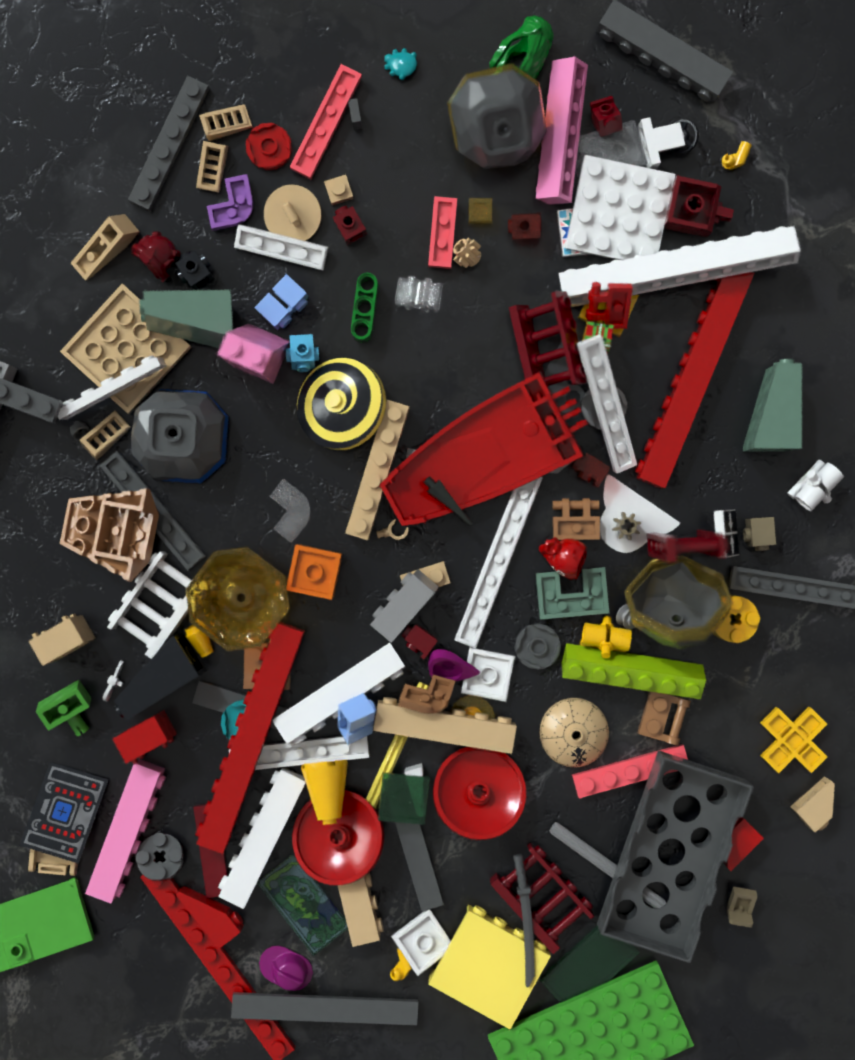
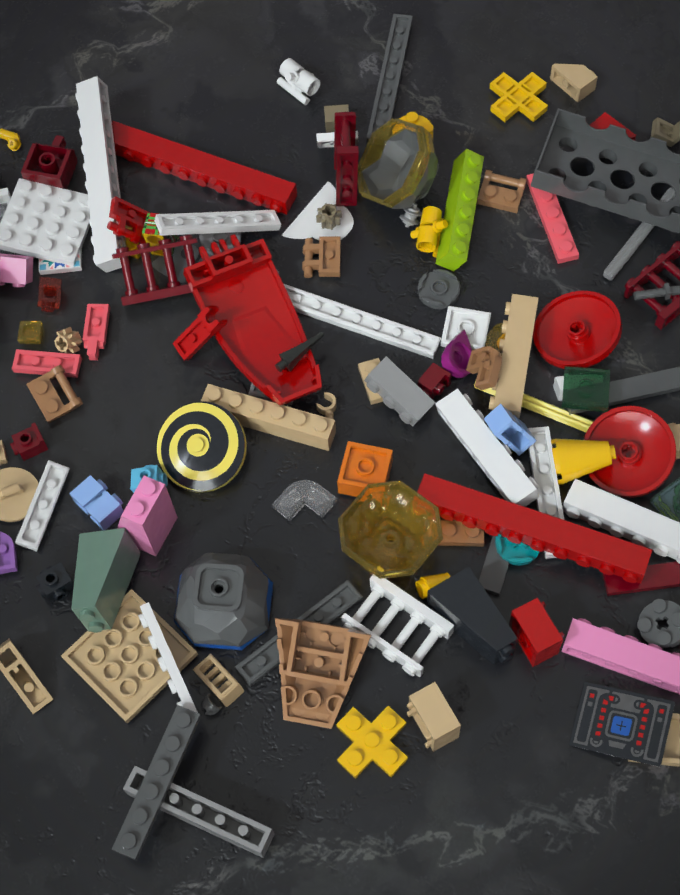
camera: 85 degrees left, 25 degrees down
bright green brick [36,680,91,736] -> none
white piece [102,660,124,702] -> none
dark red helmet [131,231,181,283] -> none
green beam [351,273,379,343] -> none
clear gear [395,276,443,313] -> none
sand green plate [535,567,609,620] -> none
red piece [539,537,587,580] -> none
tan dish [540,698,609,767] -> none
clear red brick [572,453,611,488] -> none
sand green slope [743,359,802,452] -> none
none -> medium nougat plate [26,365,83,423]
none -> coral hinge [82,304,110,361]
none -> red plate [172,305,228,361]
none -> yellow plate [336,706,408,779]

